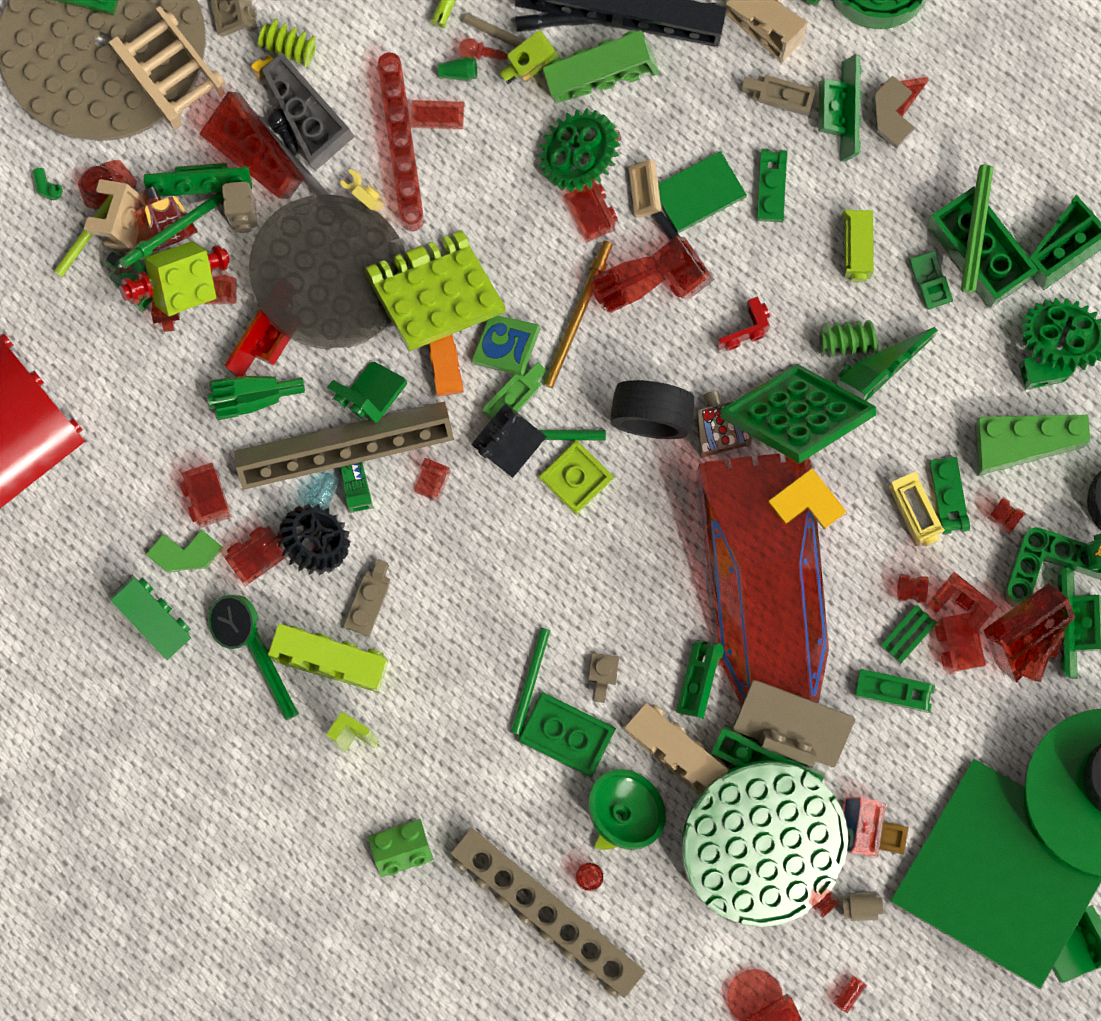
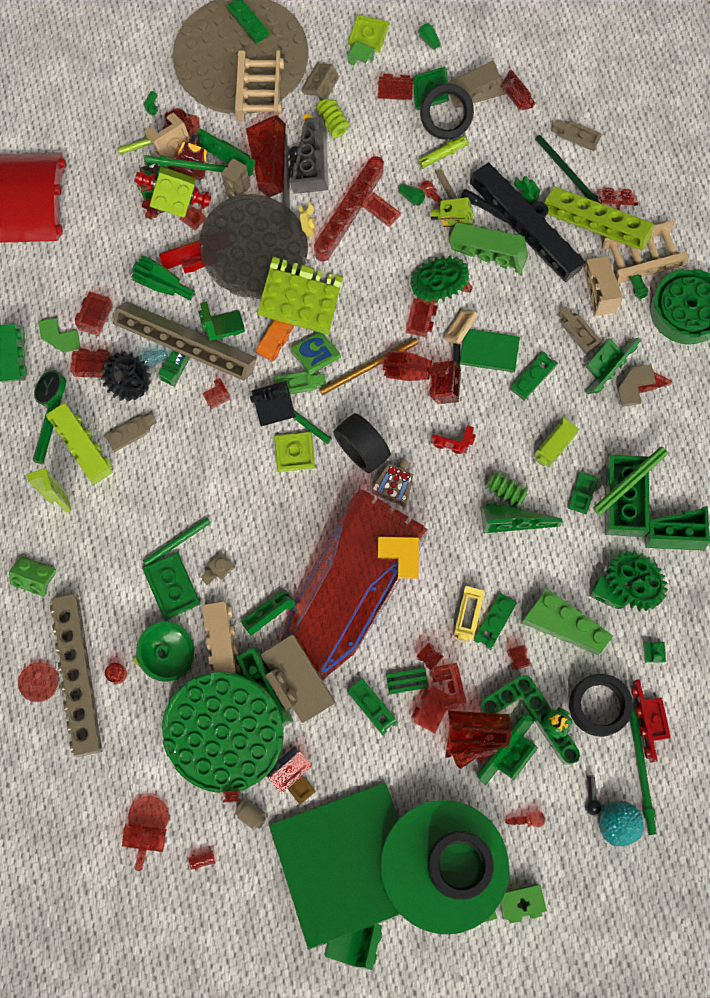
camera: 40 degrees right, 5 degrees down
green piece [721,364,876,464] -> none
none -> clear red tile [18,662,58,703]

